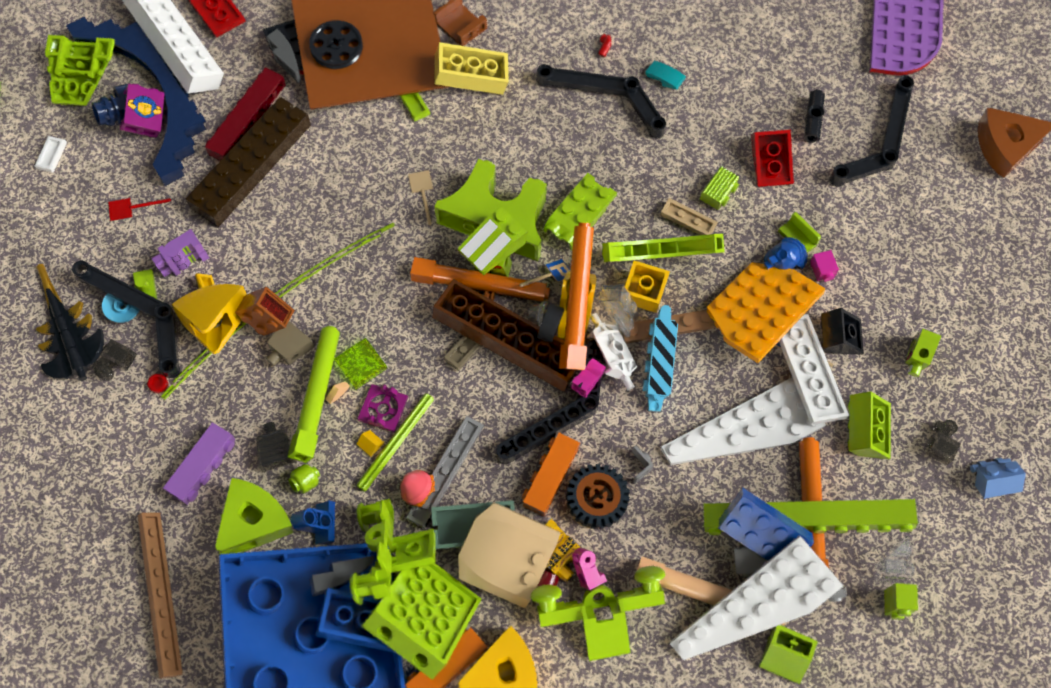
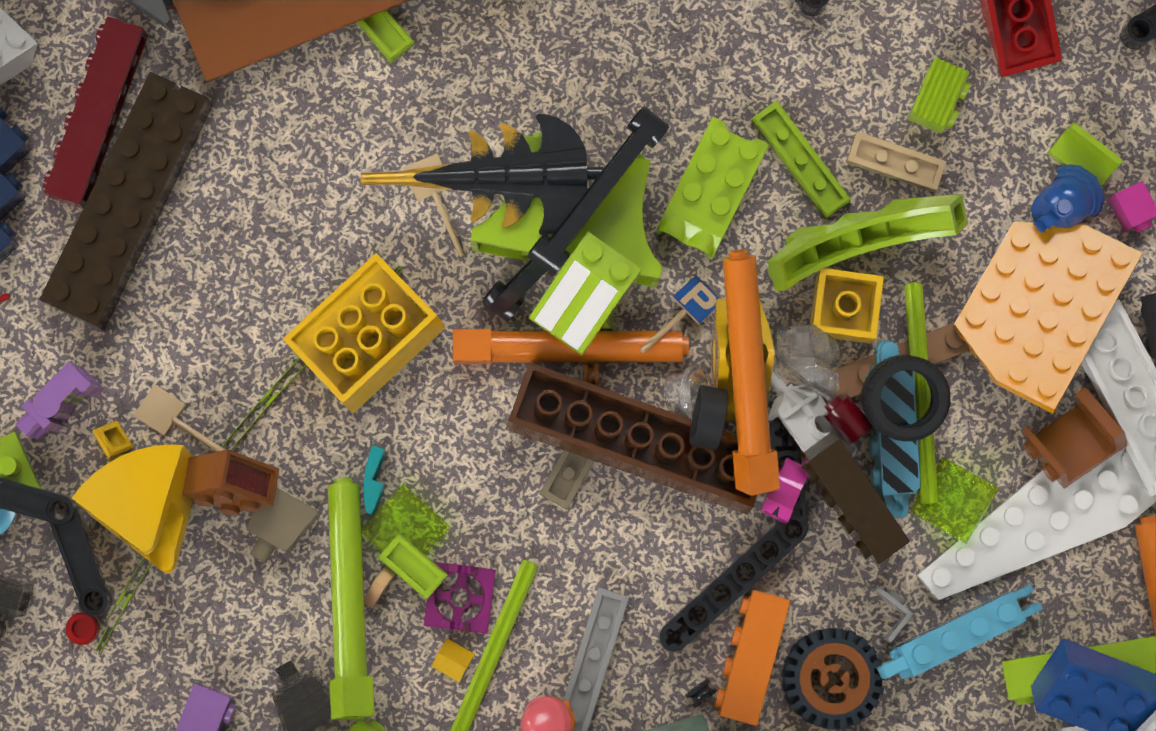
camera: 15 degrees left, 15 degrees up
none -> tan piece [133,384,225,452]
none -> yellow slope [283,253,446,414]
none -> black animal [361,114,603,235]
none -> teal slope [363,445,387,516]
none -> lime tile [378,533,448,600]
none -> black piece [482,105,670,322]
none -> black bush [685,678,717,708]
none -> lime tile [751,100,851,220]
none -> dark brown wedge [800,433,910,564]
none -> dark red brick [823,395,872,445]
none -> black tyre [861,355,951,442]
none -> medium azure hinge [876,584,1043,679]
none -> lime axle [904,282,938,504]
none -> clear neon green tile [910,457,999,544]
none -> dark orange panel [1022,387,1127,489]

